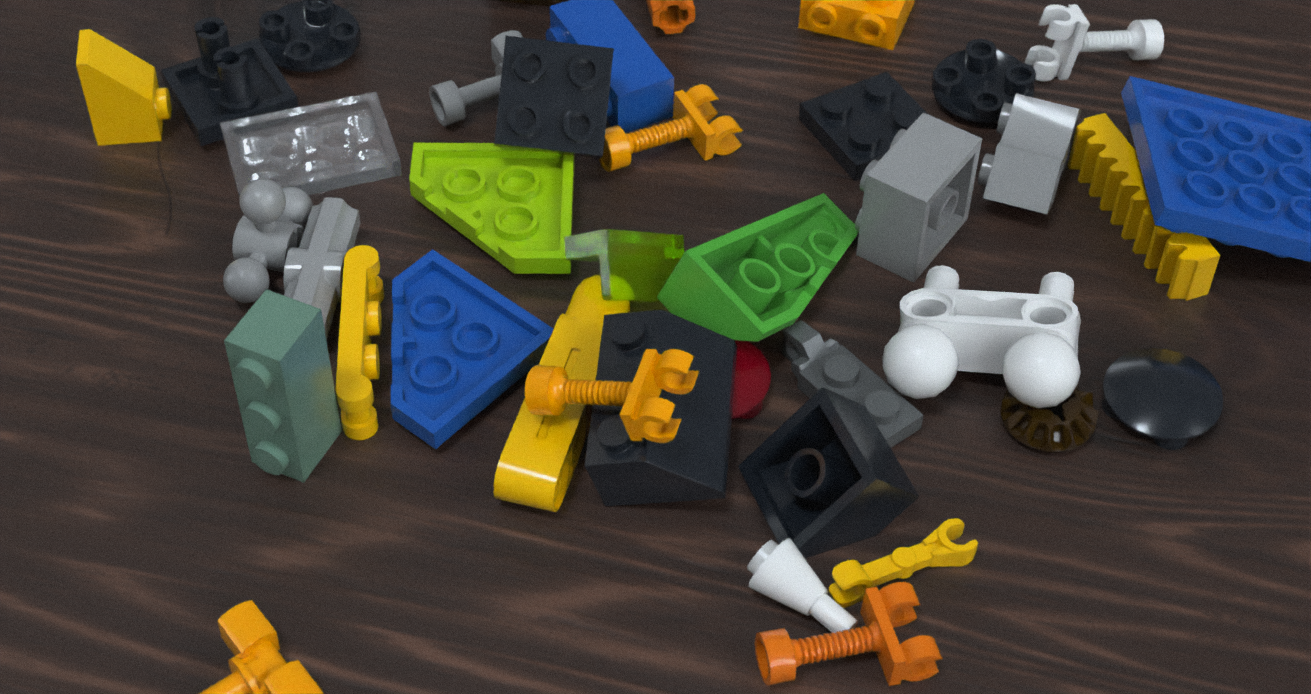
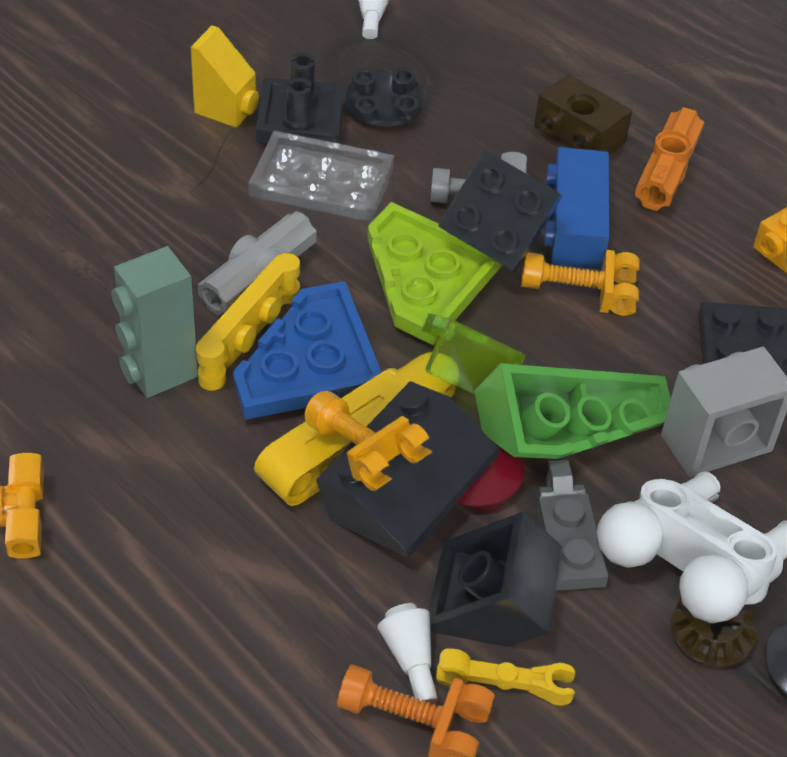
camera: 30 degrees right, 0 degrees up
light grey piece [223,178,313,303] -> none

